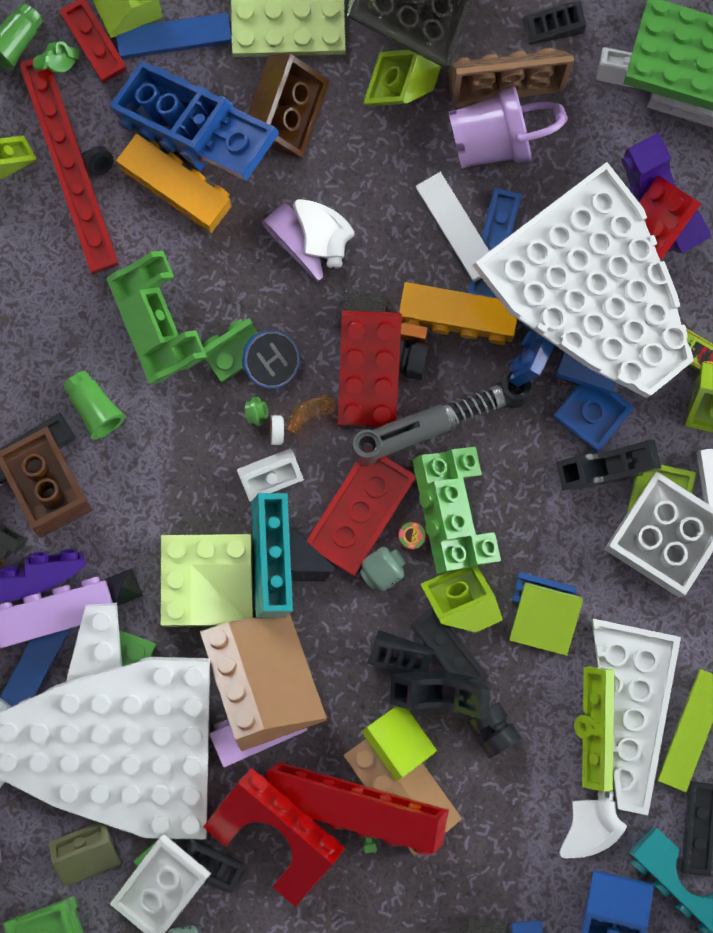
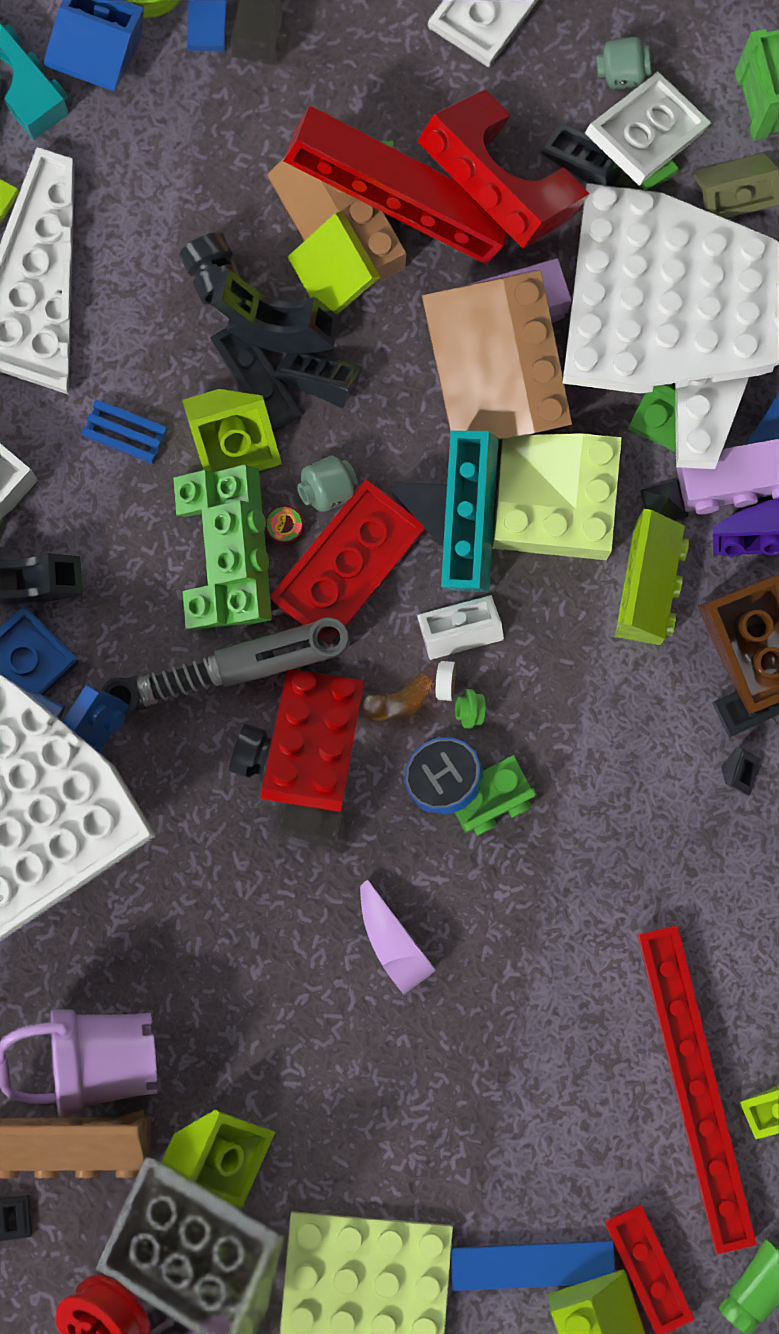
camera: 175 degrees left, 0 degrees up
bright green piece [33,41,80,73] -> none
bright green plant [64,371,126,440] -> none
black tile [81,146,114,176] -> none
bright green bracket [106,251,207,384] -> none
blue wedge [109,61,279,181] -> none
light orange brick [116,134,231,233] -> none
reddish brown slope [248,54,330,158] -> none
white arm [293,199,354,269] -> none
light orange brick [399,282,517,345] -> none
orange tile [401,323,428,343] -> none
white tile [416,172,490,282] -> none
blue tile [467,188,522,298] -> none
lime tile [509,582,583,656] -> none
white arm [560,791,627,858] -> none
lime hinge [574,666,614,792] -> none
none -> lime slope [615,509,689,645]
none -> black slope [721,747,761,796]

